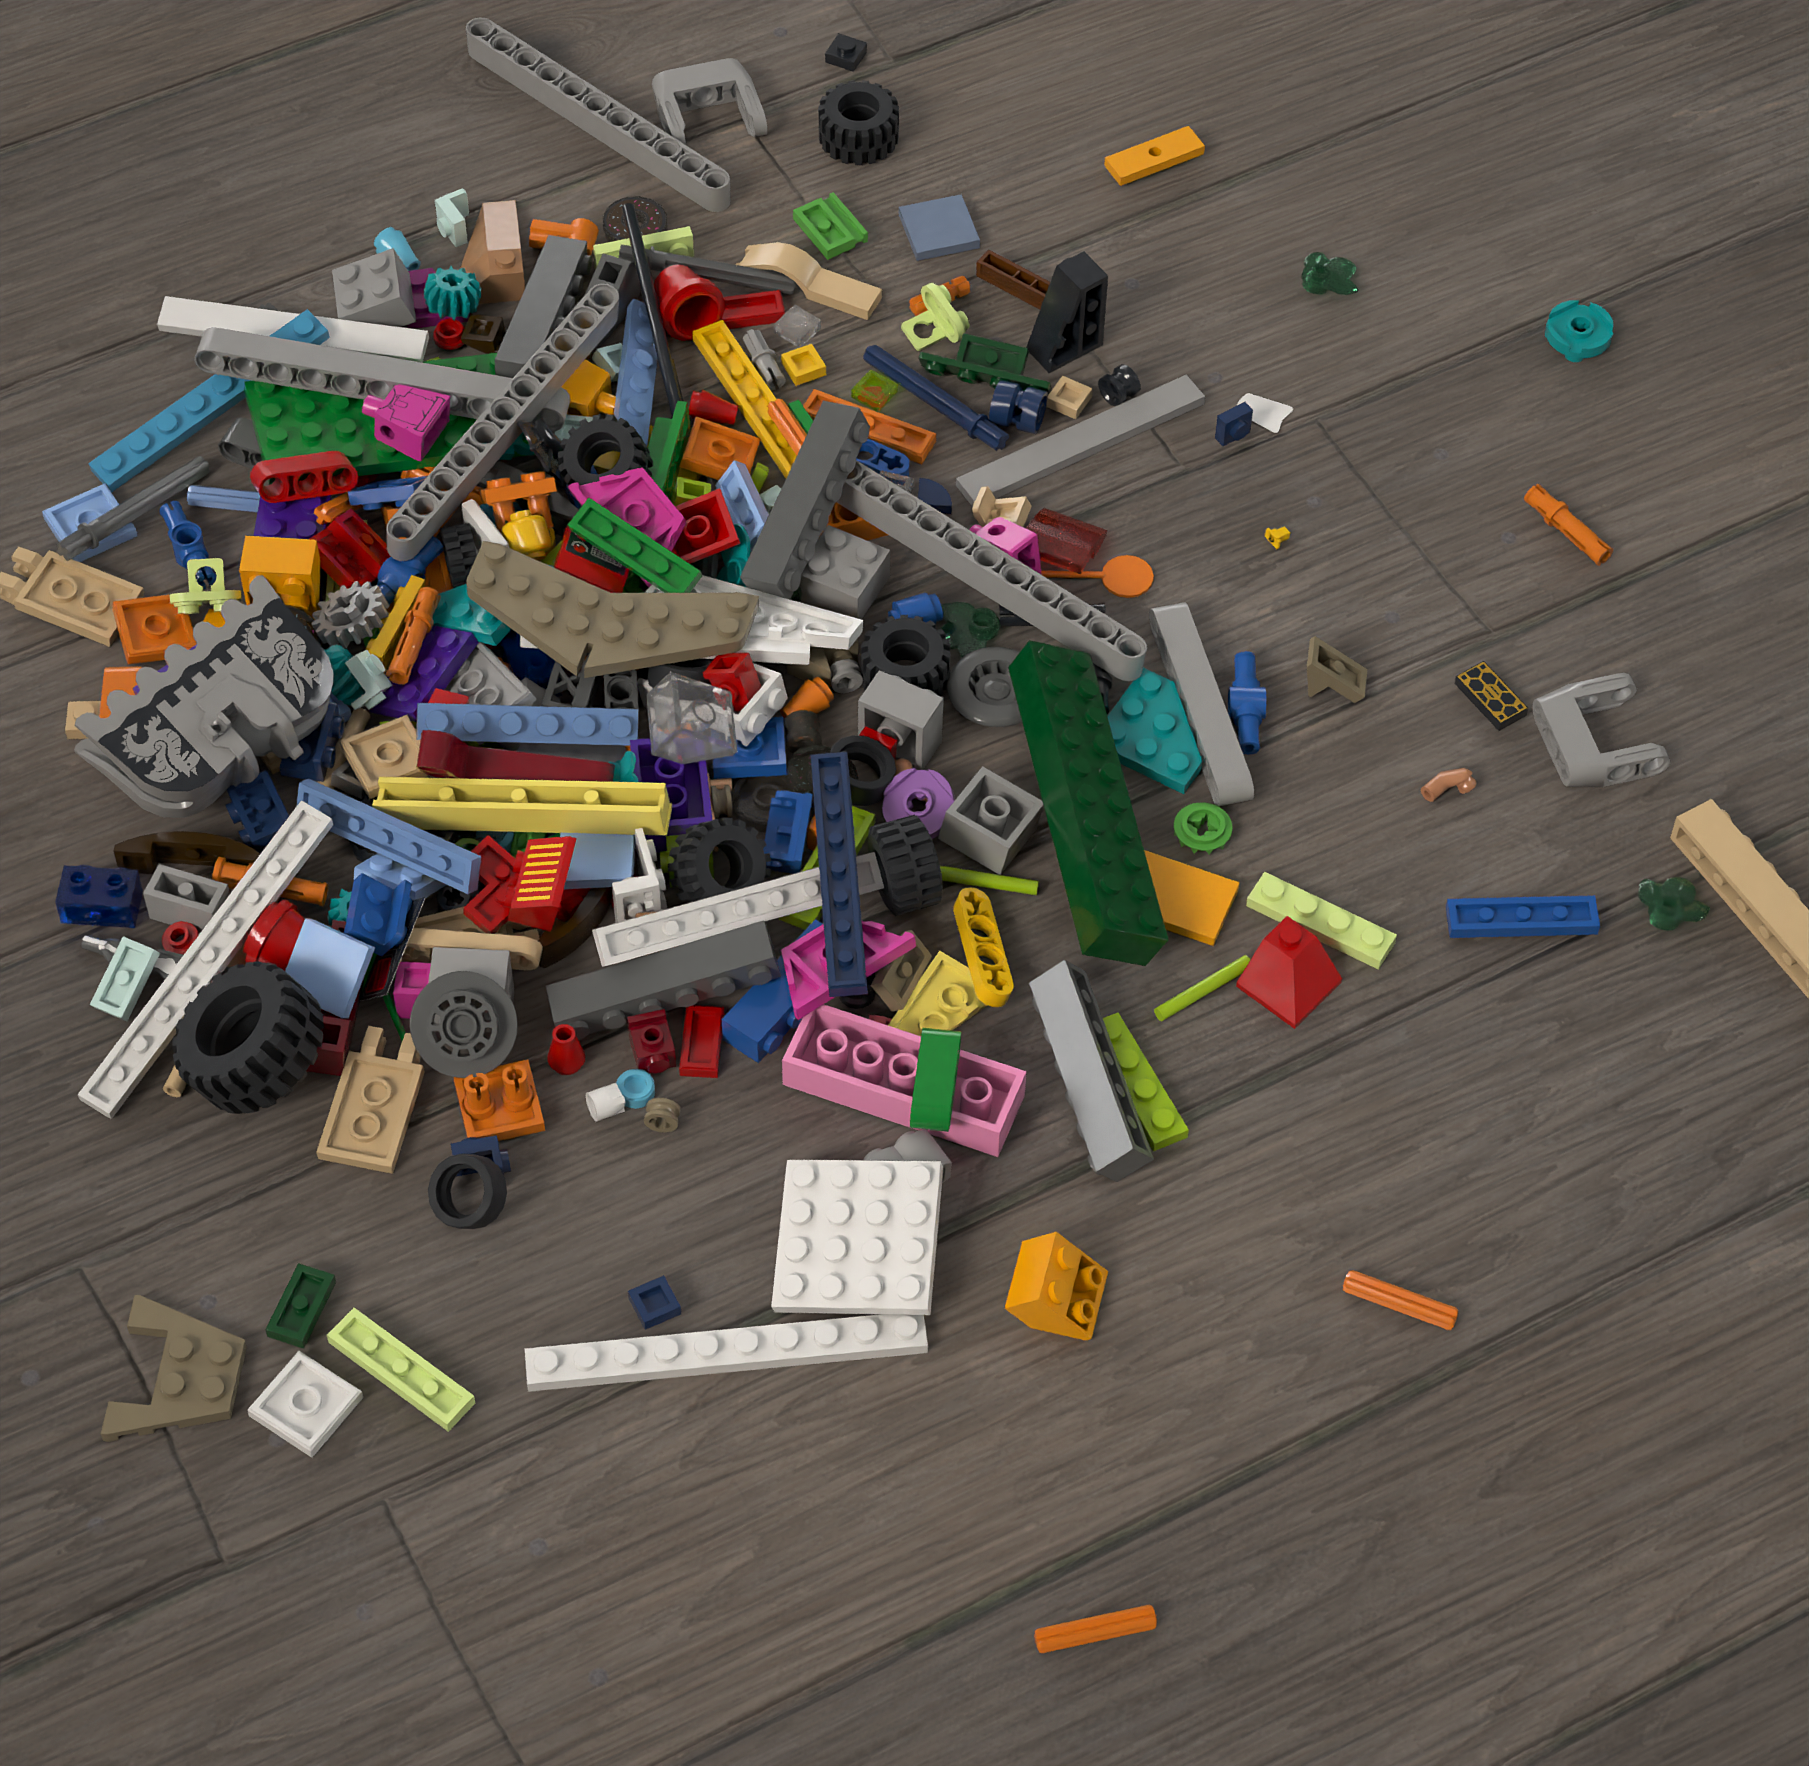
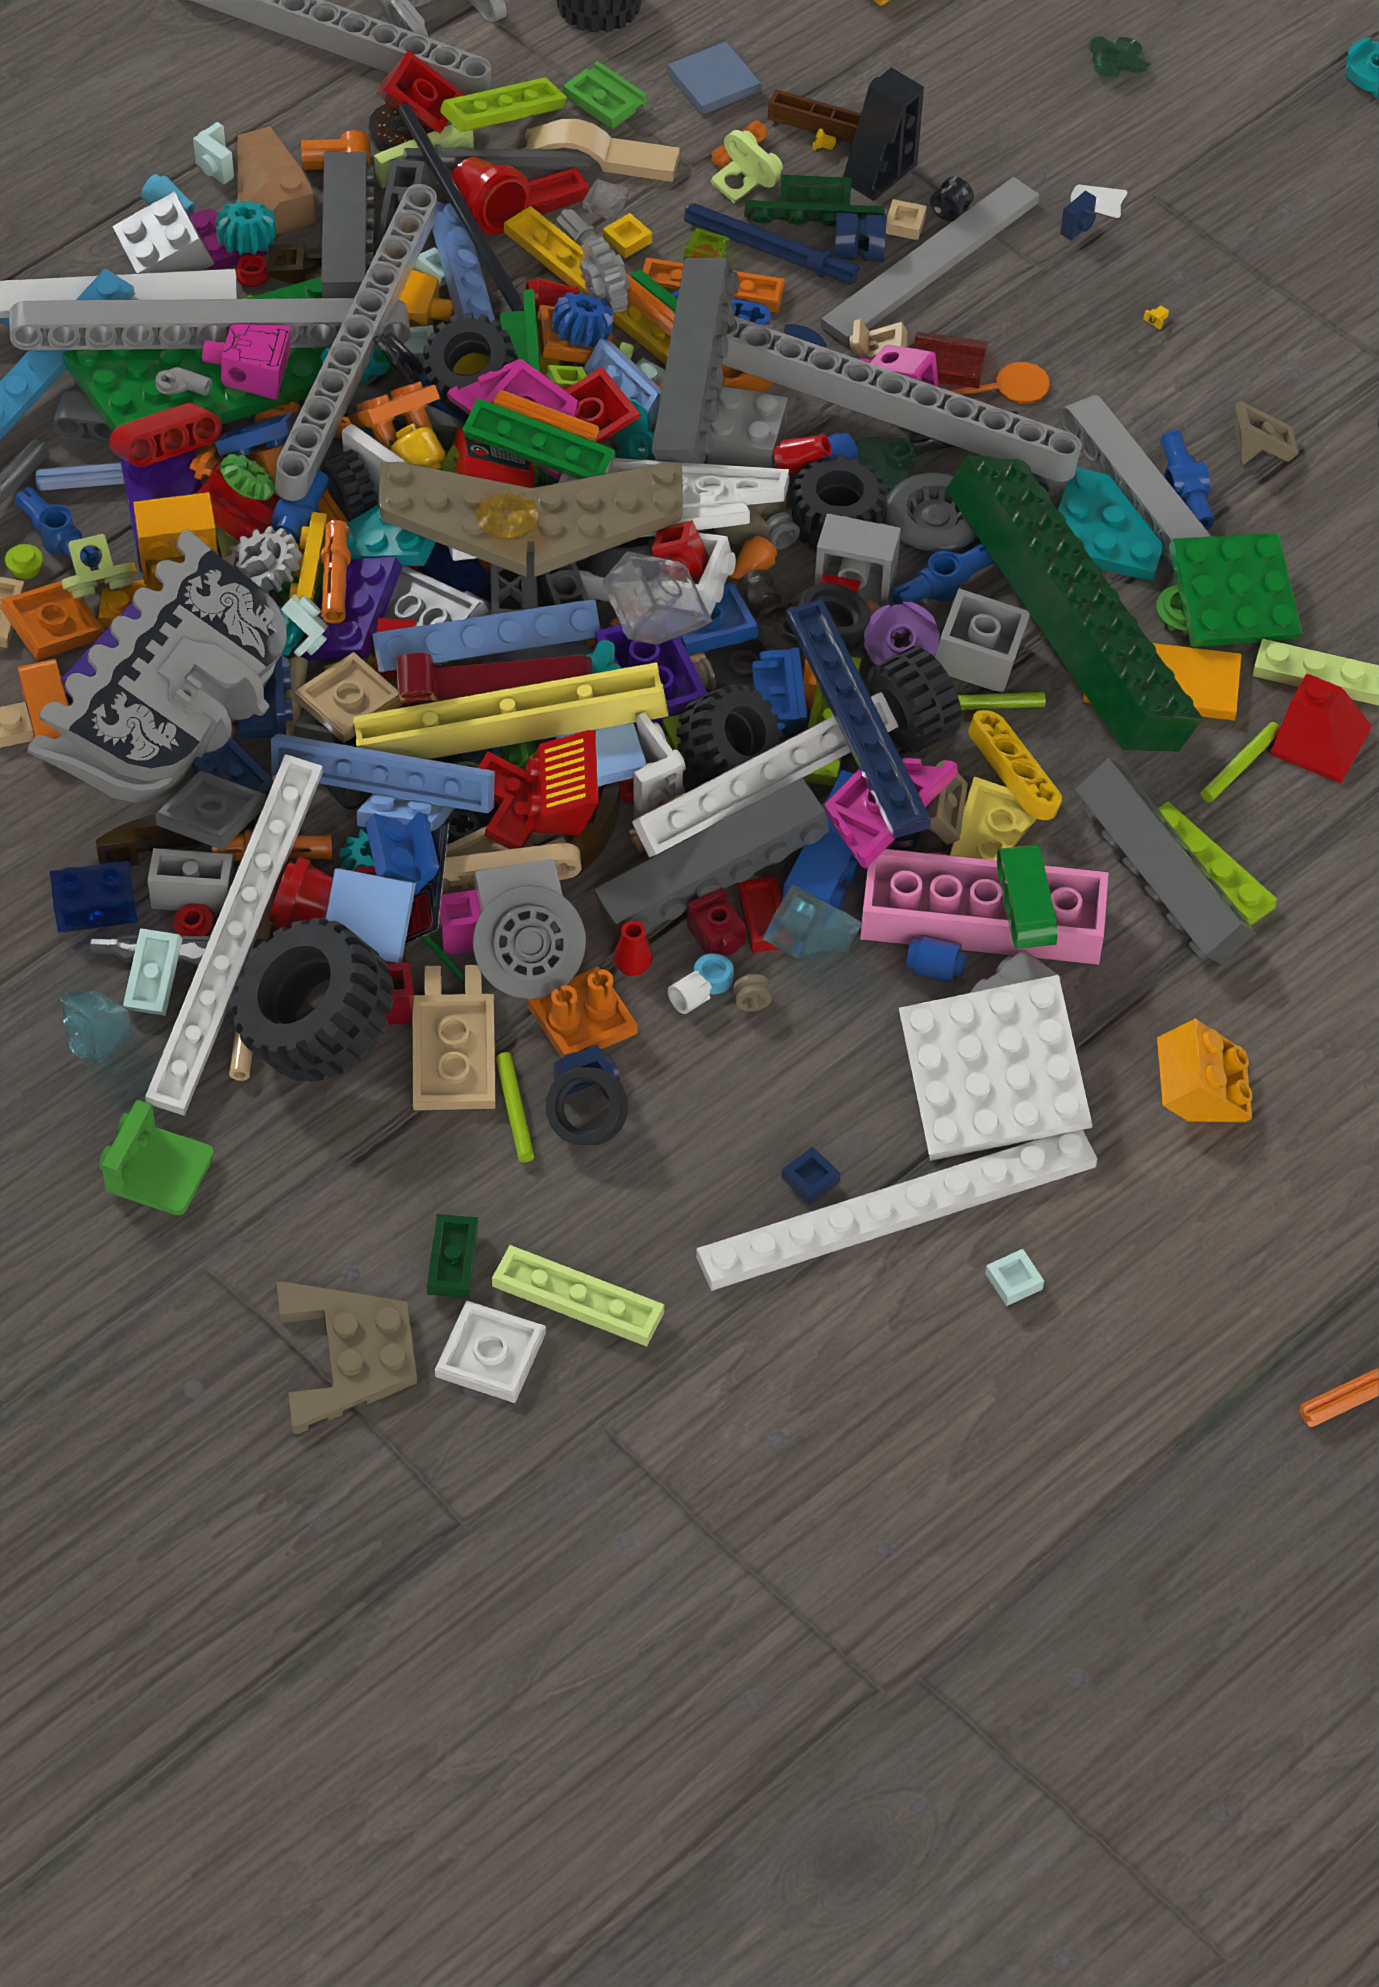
camera: 15 degrees left, 0 degrees up
none -> lime plate [5,544,43,580]
none -> clear light blue slope [60,990,132,1066]
none -> bright green bracket [99,1100,214,1215]
none -> light grey arm [155,368,212,396]
none -> dark grey plate [155,770,266,850]
none -> bright green gear [220,454,276,500]
none -> red slope [376,50,463,133]
none -> lime plate [440,77,567,132]
none -> clear yellow gear [476,490,538,539]
none -> orange axle [493,390,600,442]
none -> lime bar [496,1052,535,1163]
none -> blue gear [552,291,613,349]
none -> light grey gear [580,235,630,315]
none -> clear light blue slope [763,884,862,958]
none -> red cone [773,433,831,475]
none -> yellow piece [812,129,836,151]
none -> blue pin [891,543,995,605]
none -> blue brick [906,936,967,983]
none -> light aqua plate [985,1249,1044,1306]
none -> green plate [1169,533,1302,647]

